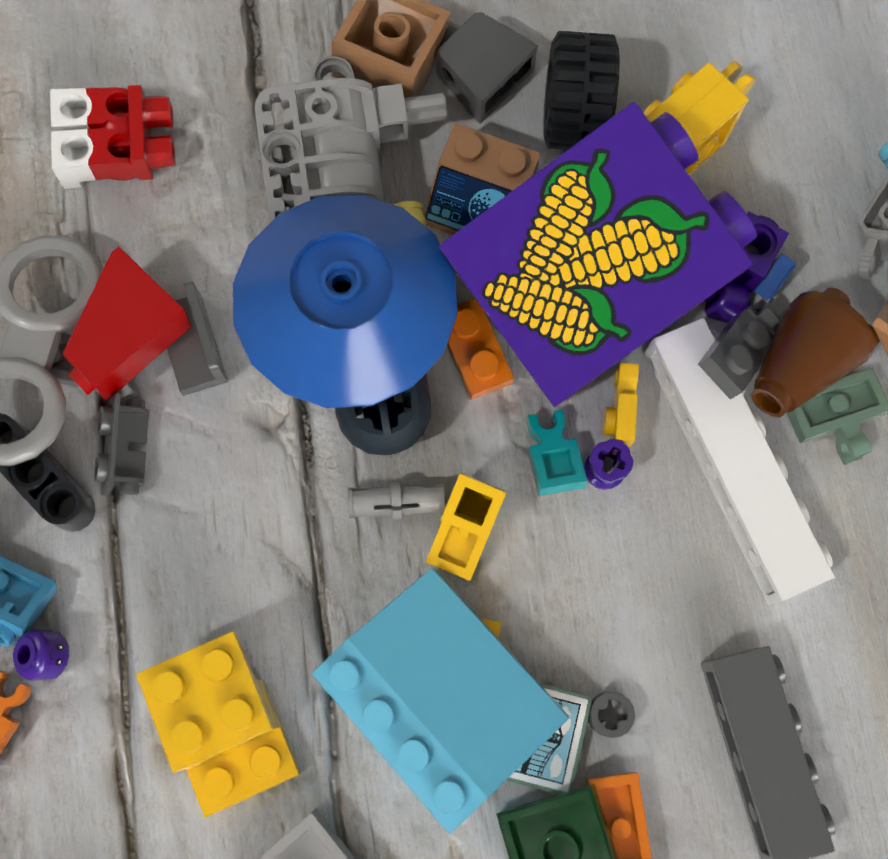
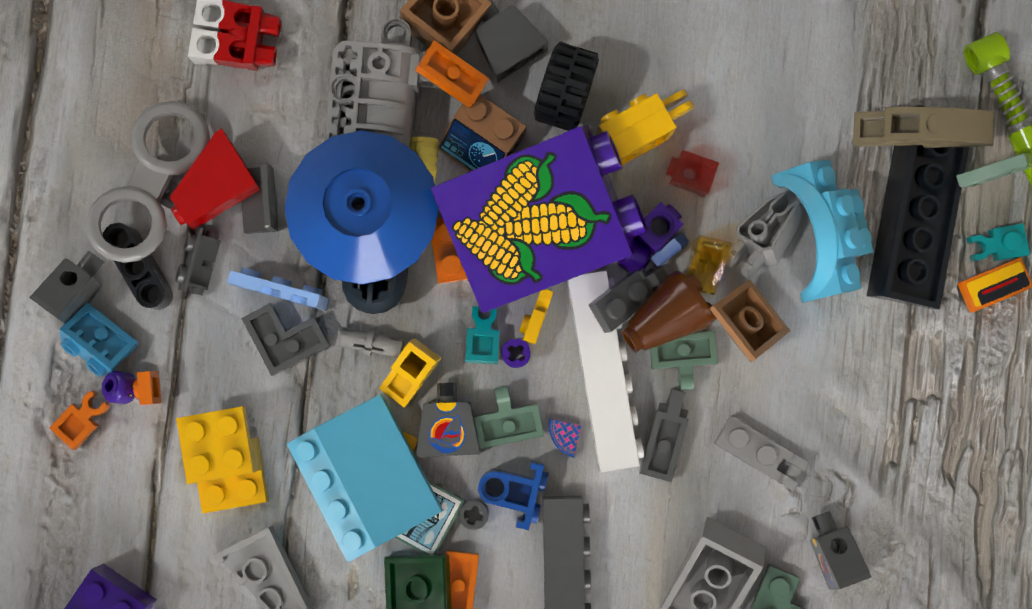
camera: 20 degrees right, 10 degrees up
none -> orange plate [133,371,162,405]
none -> light blue wing [227,267,330,311]
none -> dark grey plate [241,303,331,376]
none -> orange plate [415,40,489,108]
none -> dark grey torso [416,383,480,457]
none -> sand green plate [473,386,544,449]
none -> blue pin [478,461,549,531]
none -> blue tile [549,418,581,458]
none -> dark grey hinge [639,388,689,482]
none -> clear red brick [666,150,719,198]
none -> clear yellow slope [685,235,732,295]

